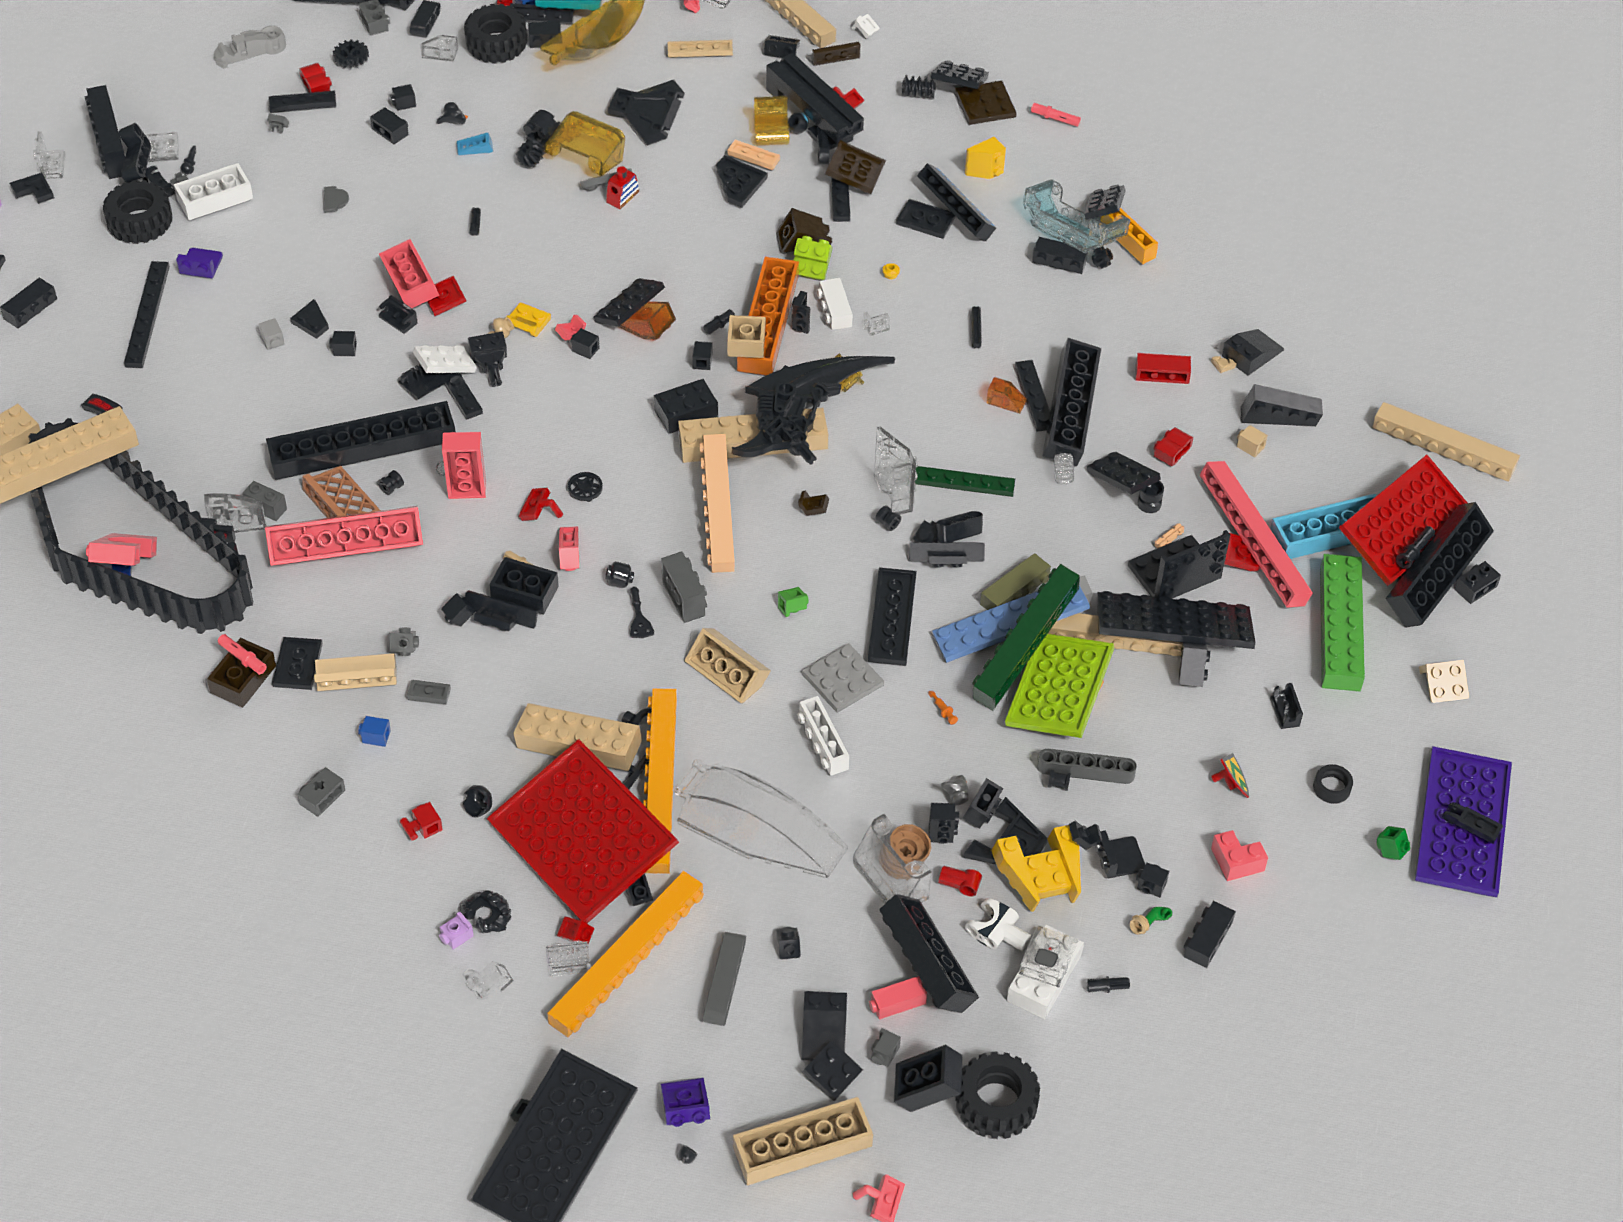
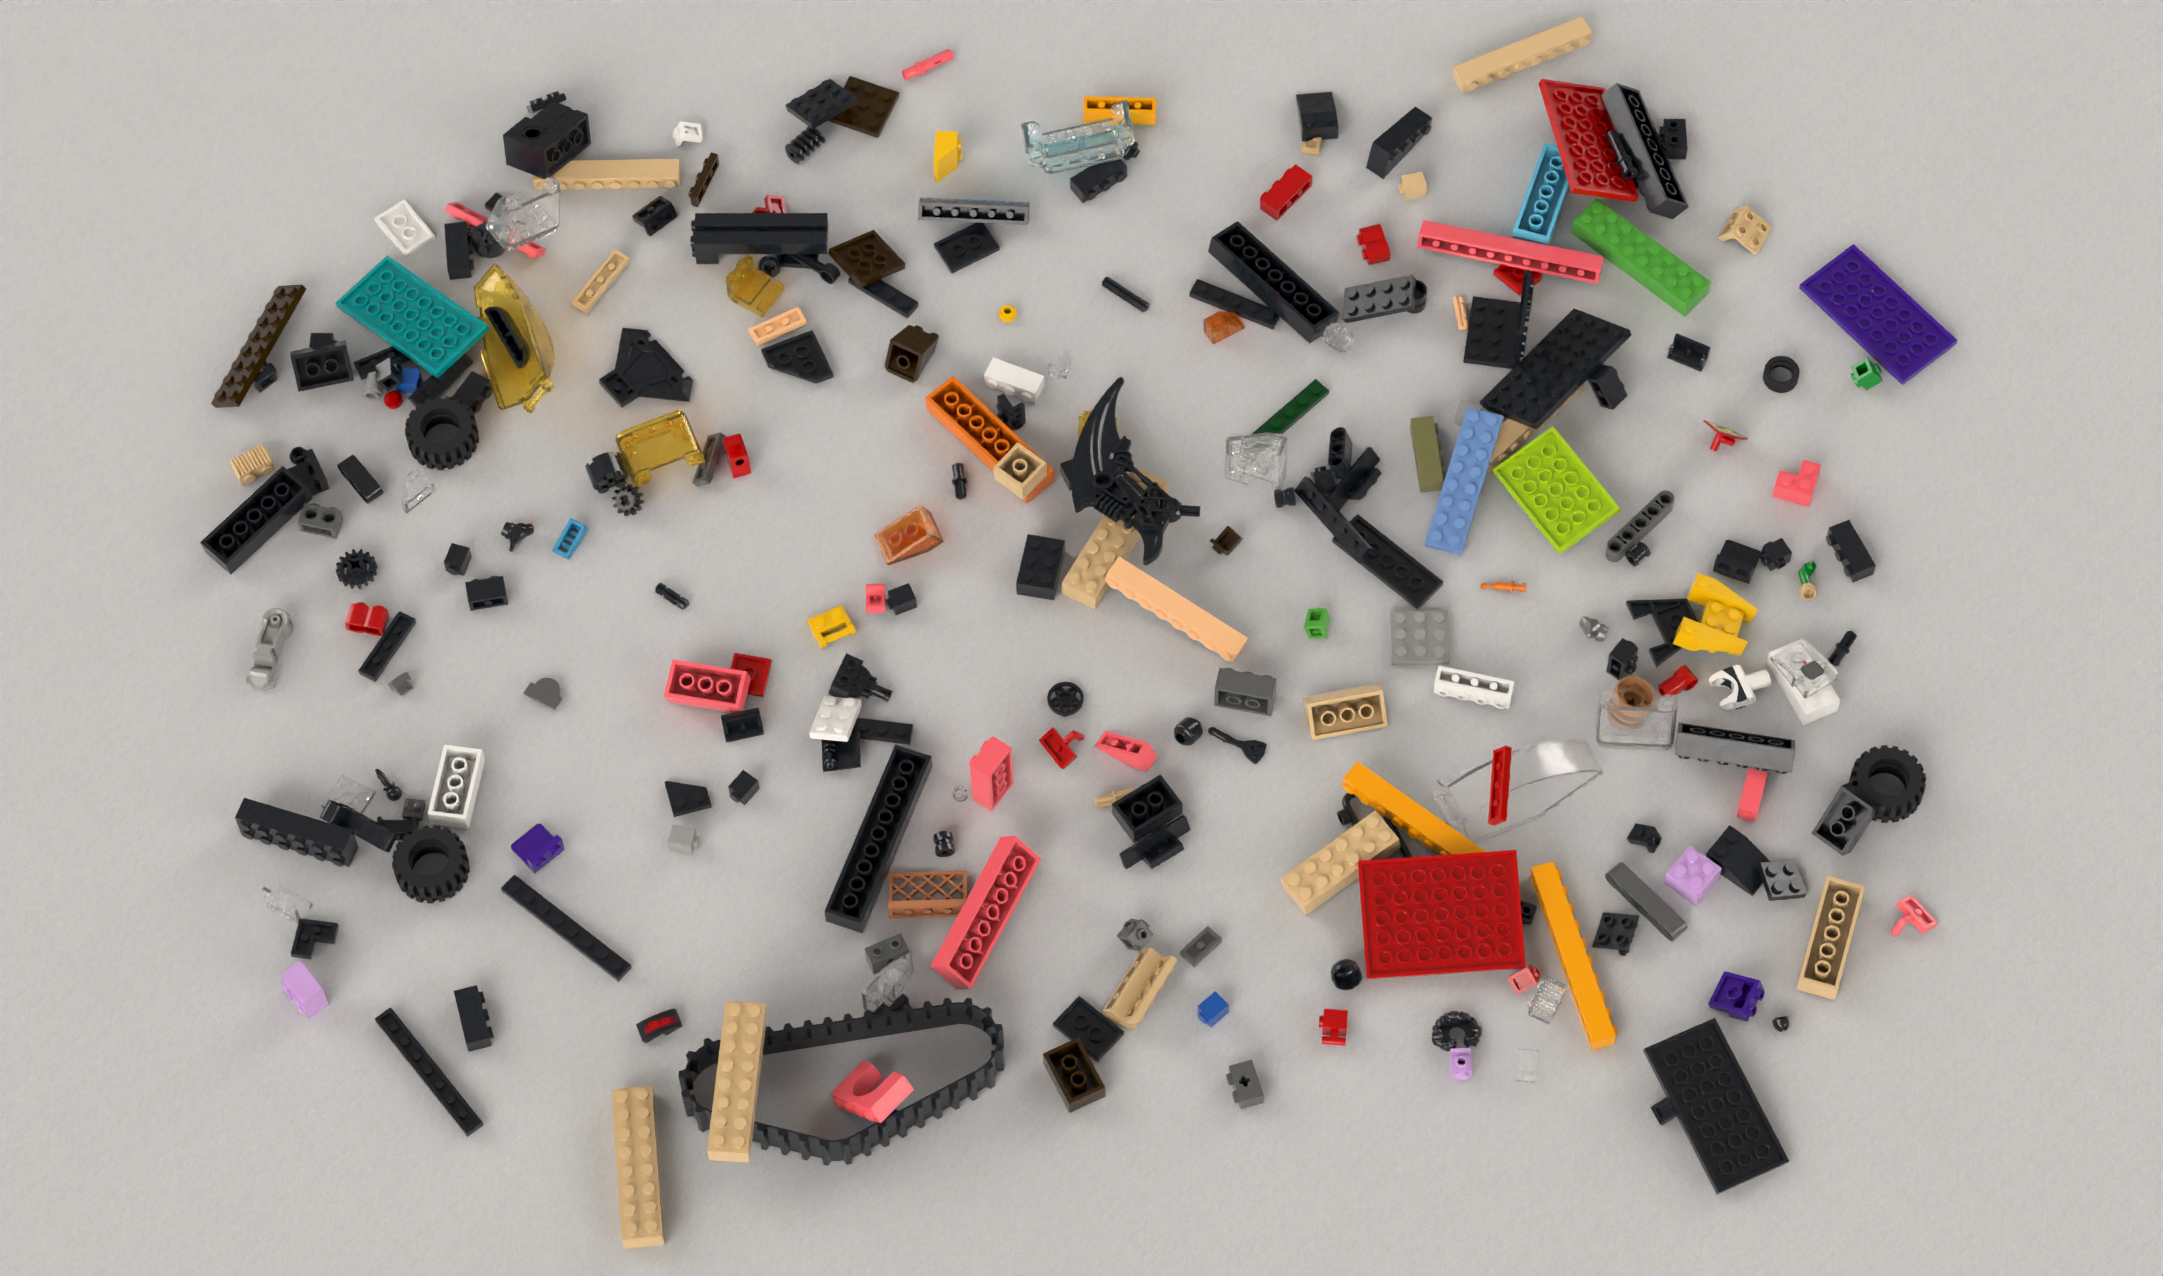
camera: 50 degrees left, 10 degrees up
coral pin [218,634,266,675] -> none
black brick [441,593,477,627] -> none
tan animal [487,317,514,338] -> none
black plate [593,278,665,327] -> none
black brick [692,341,713,370] -> none
lime plate [793,236,833,281] -> none
dark grey brick [871,1028,901,1067] -> none
black brick [962,778,1004,829] -> none
dark green brick [972,564,1080,711] -> none
black bracket [1069,820,1102,850] -> none
black plate [1084,184,1126,220] -> none
black hinge [1443,802,1503,844] -> none
none -> black plate [1294,476,1373,563]
none -> red plate [1488,746,1512,826]
none -> black hinge [1592,912,1639,956]
none -> lavender brick [1665,846,1722,906]

